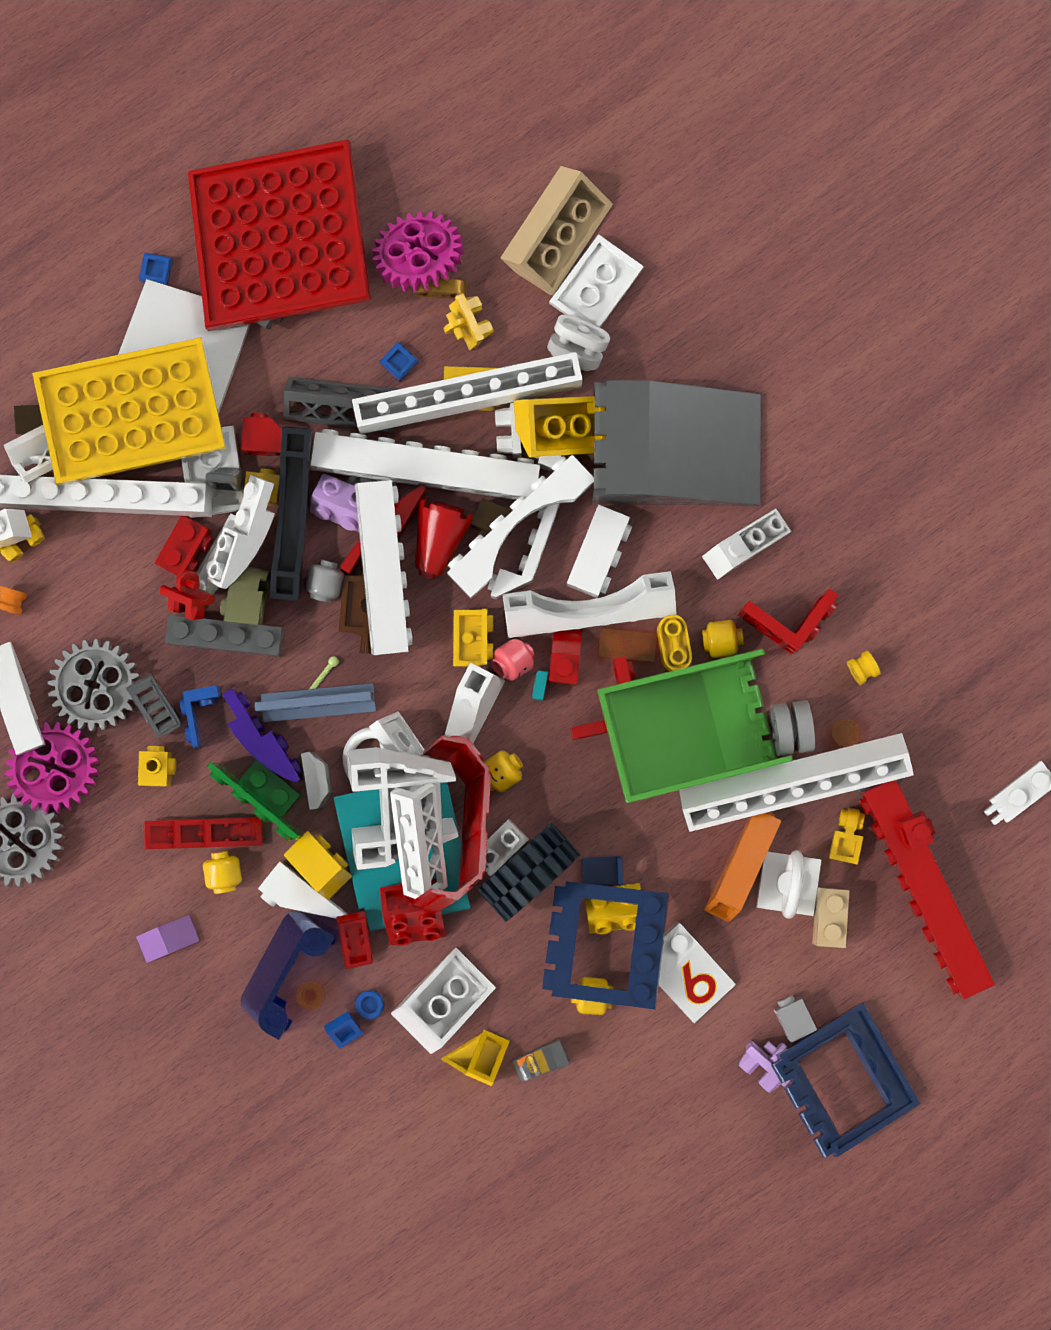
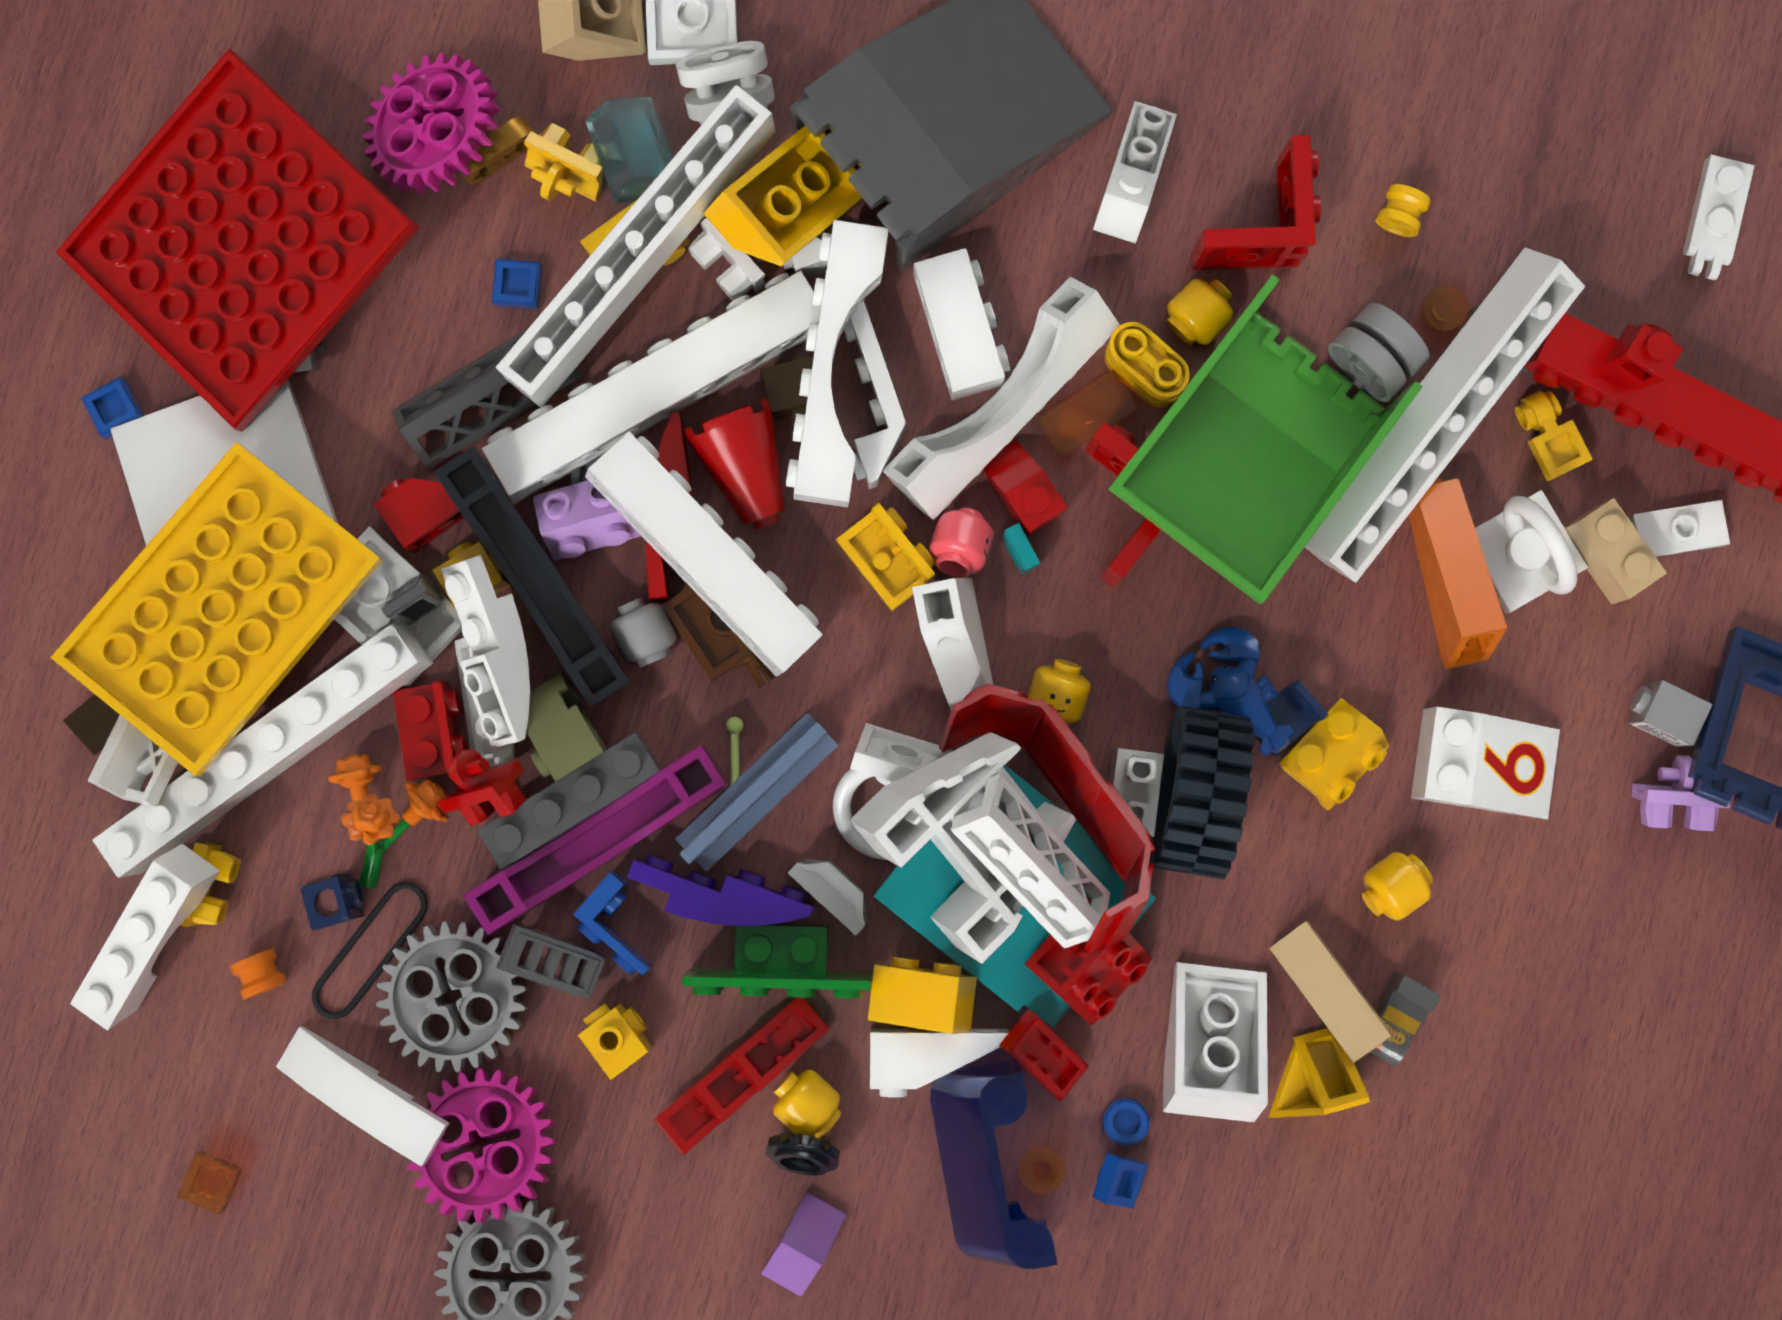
camera: 40 degrees left, 0 degrees up
dark blue hinge [542,881,669,1010] -> none
none -> dark blue bracket [301,873,365,930]
none -> black piece [312,882,428,1019]
none -> orange plant [328,754,449,888]
none -> magenta arch [463,745,729,935]
none -> clear light blue brick [585,97,673,203]
none -> black gear [765,1132,840,1176]
none -> blue animal [1166,627,1294,757]
none -> tan tile [1269,921,1393,1063]
none -> white plate [1628,500,1730,557]

